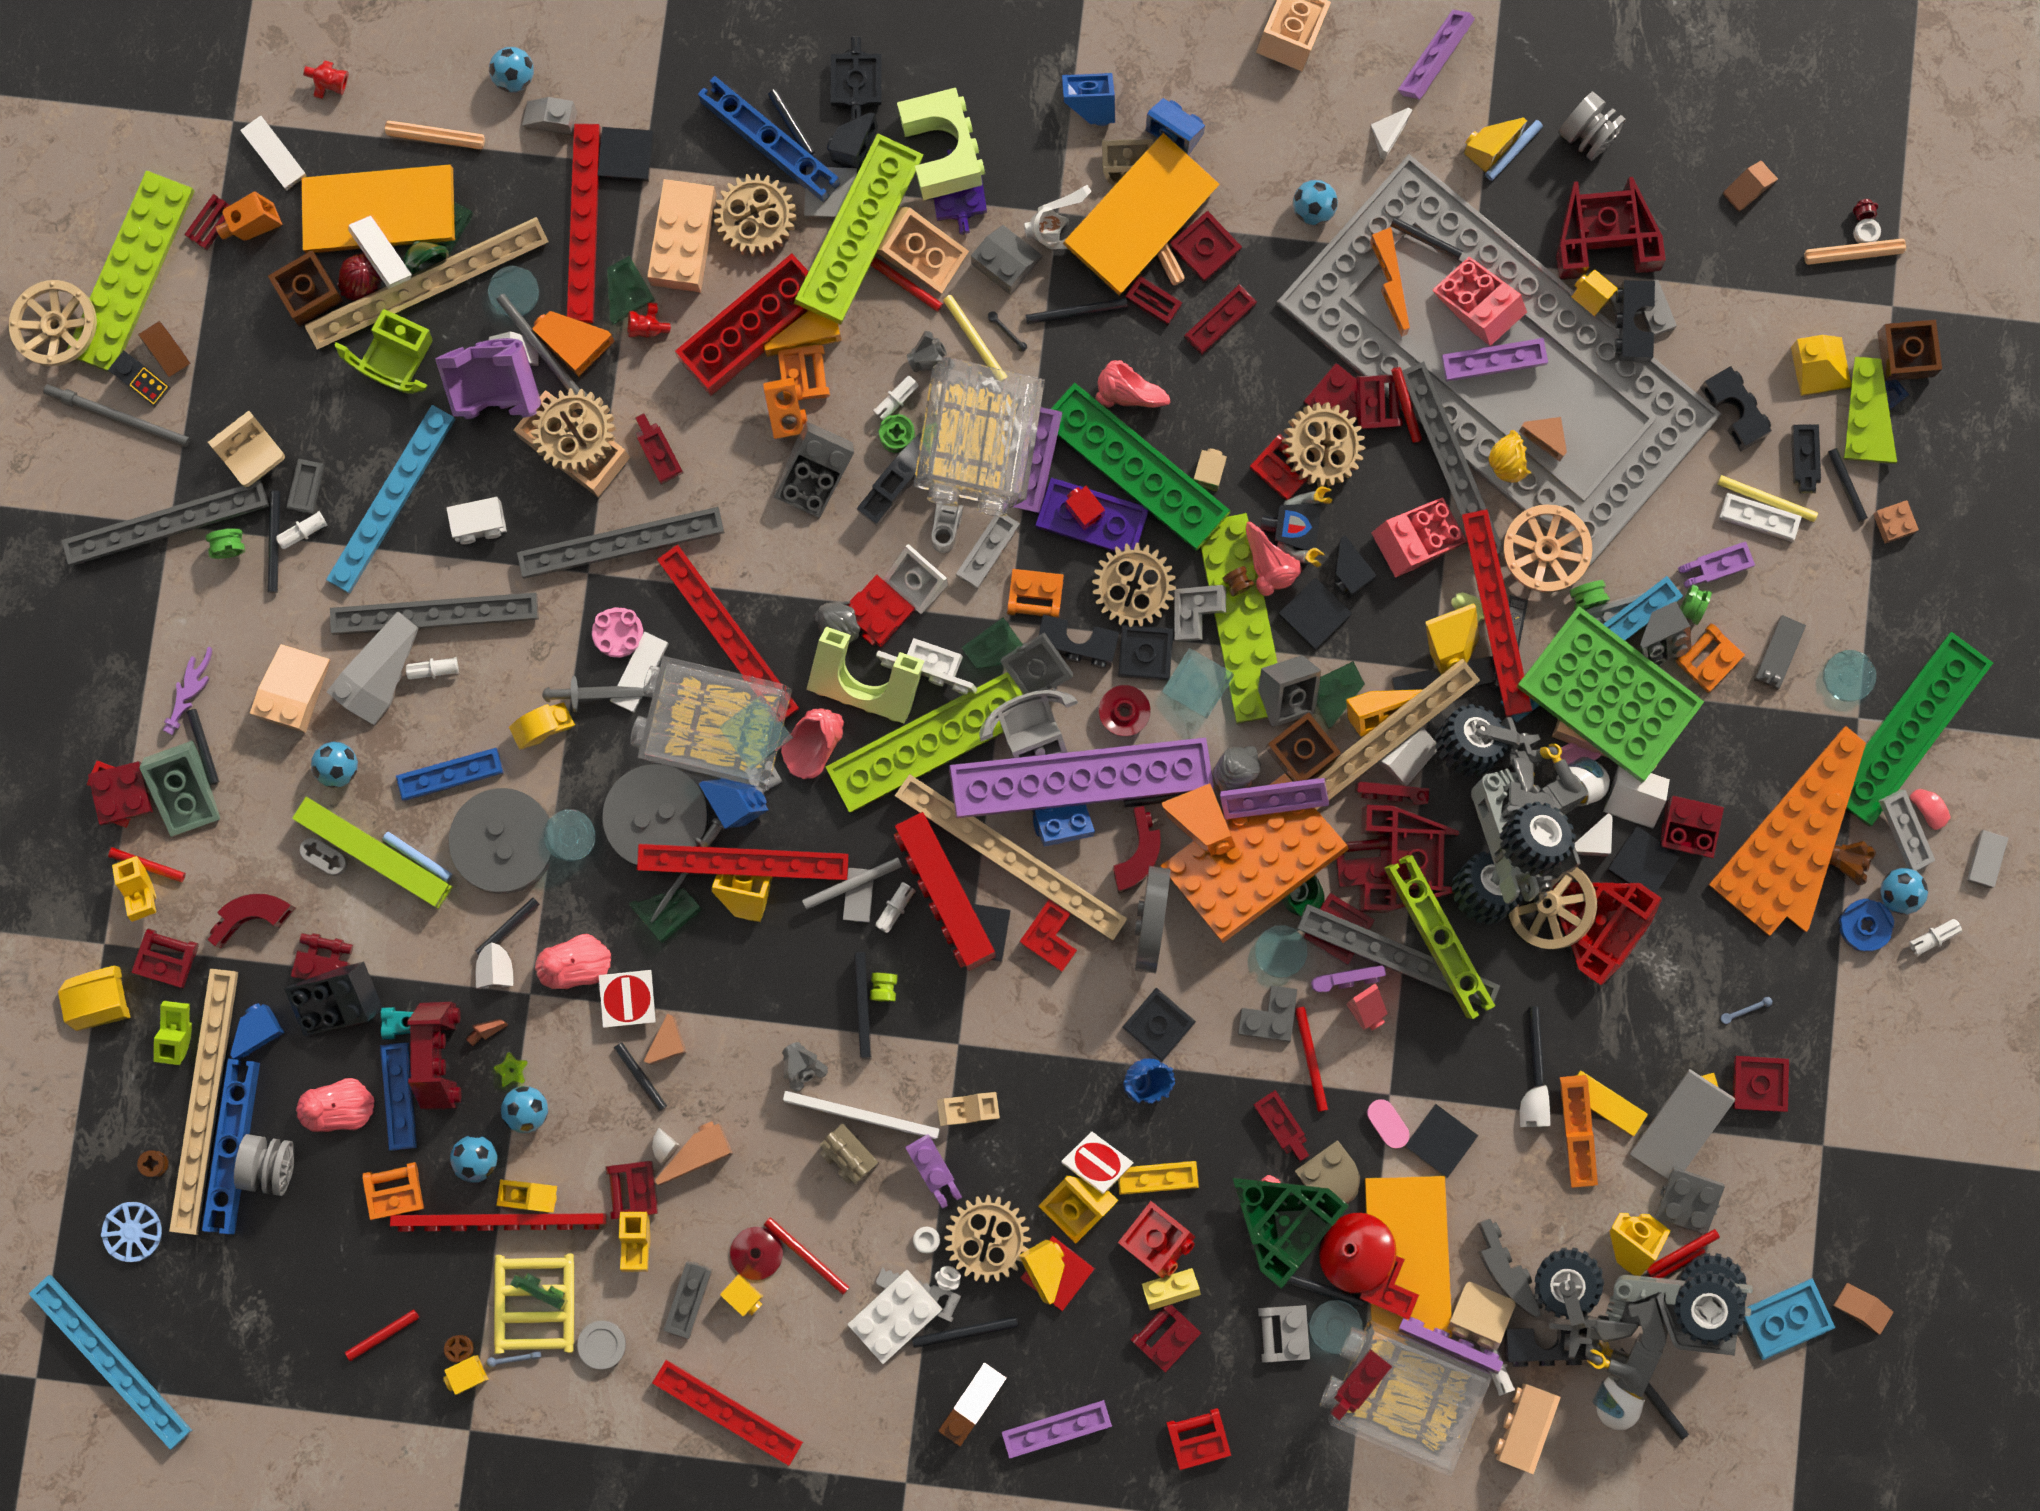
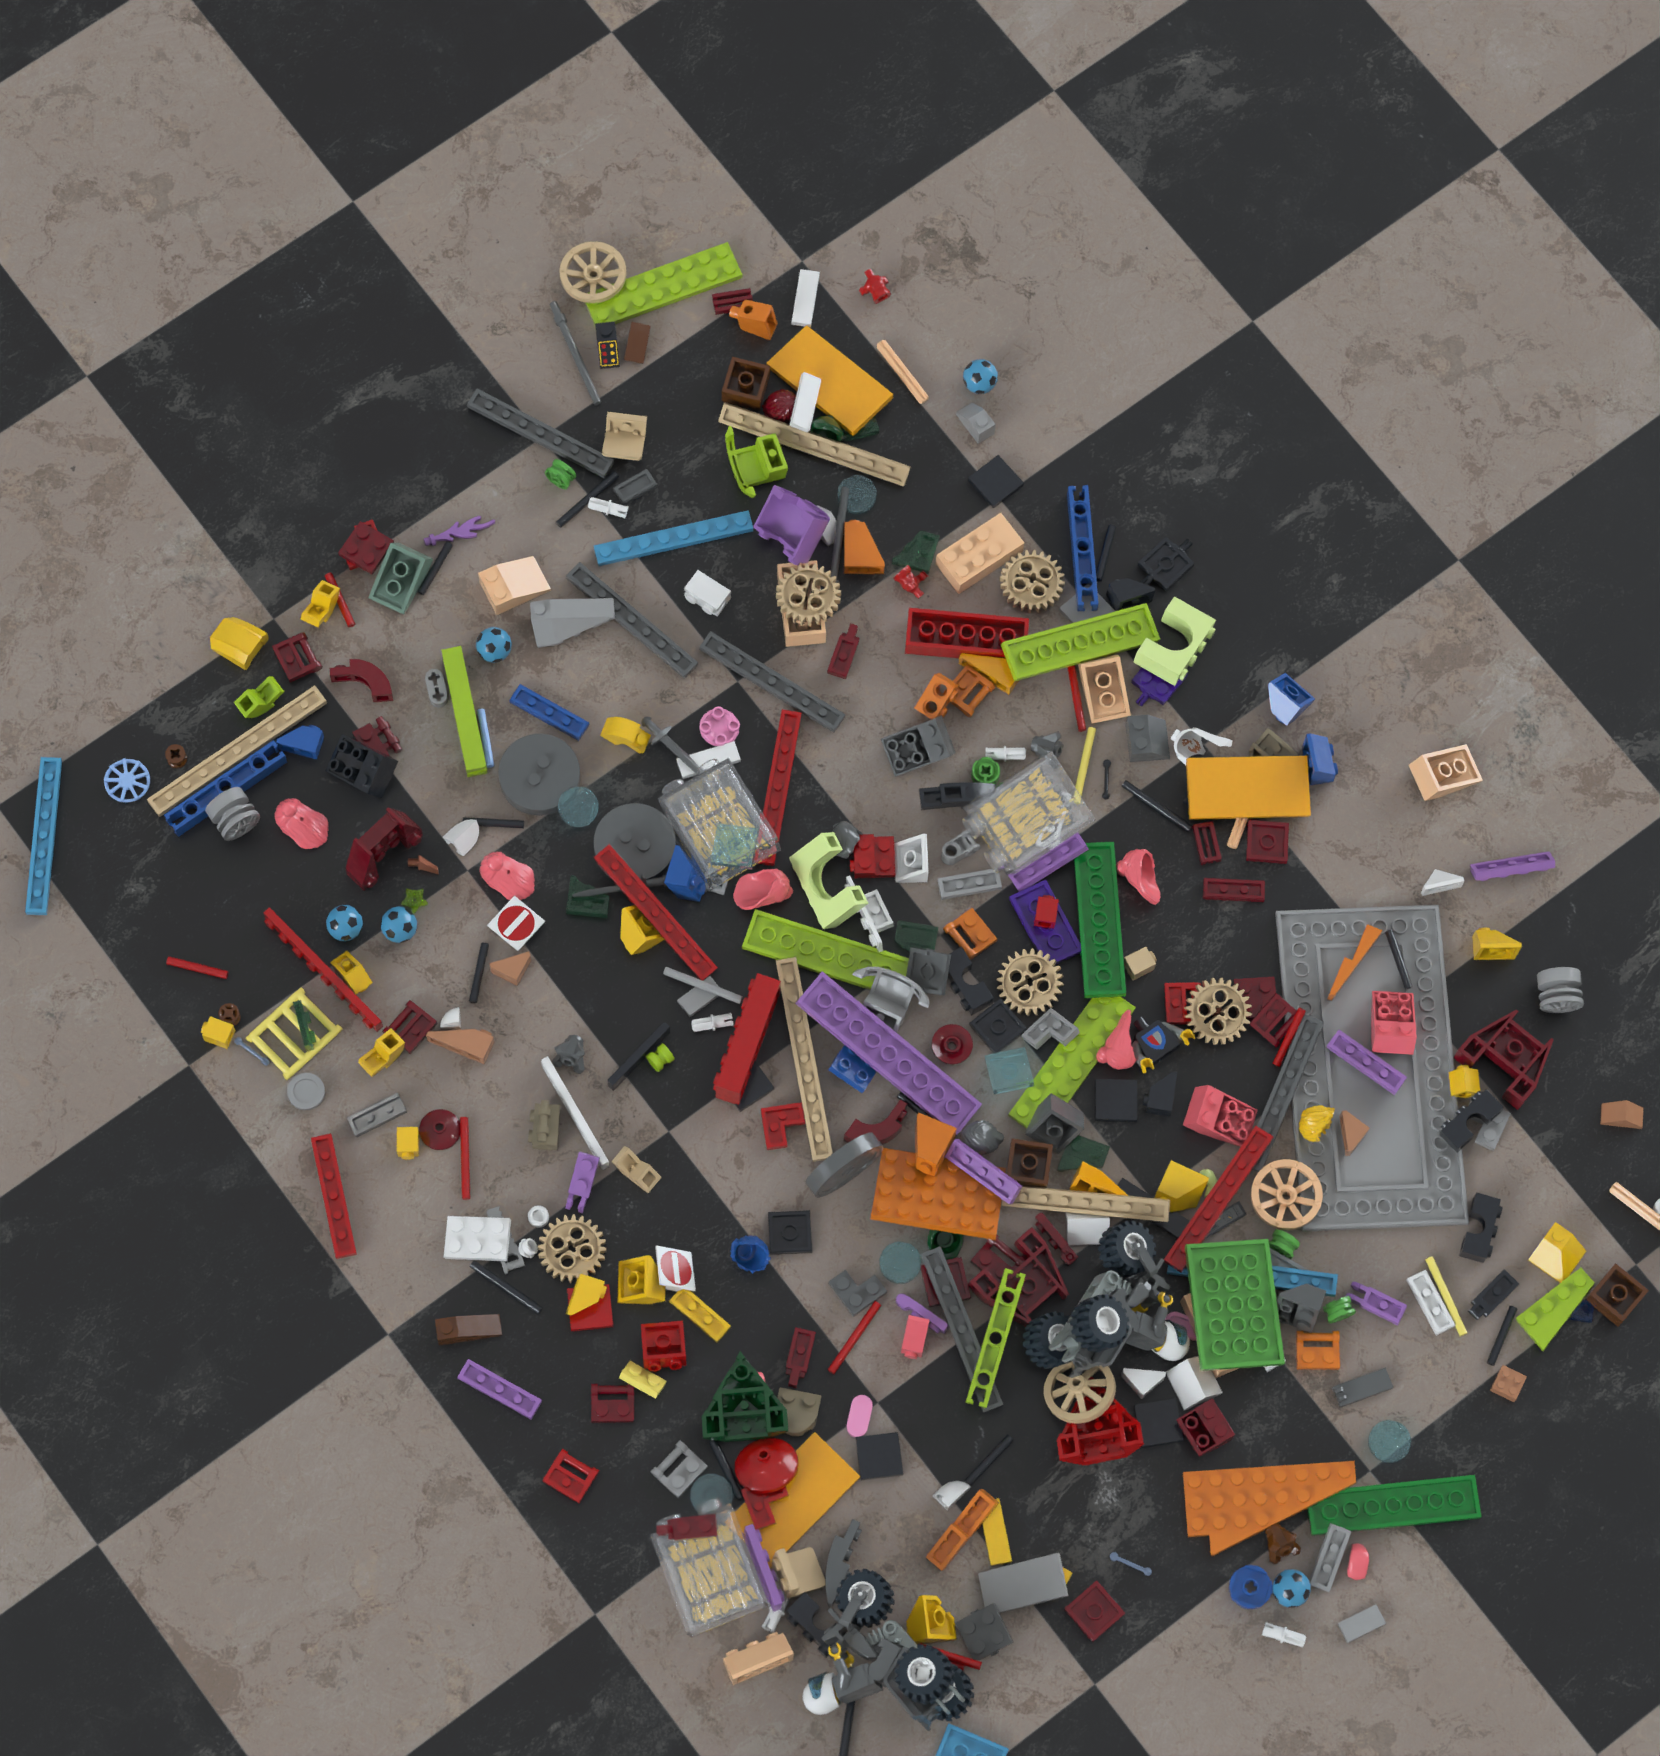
camera: 40 degrees right, 10 degrees down
orange plate [363,1162,424,1220] -> none
blue tile [380,1043,417,1151] -> none
teal plate [381,1007,413,1039] -> none
white axle [406,657,459,679] -> none
red plate [567,124,601,323] -> none
reddish brown wheel [1222,566,1254,597] -> none
dark azure piece [1293,180,1338,225] -> none
light blue piece [1485,120,1543,181] -> none

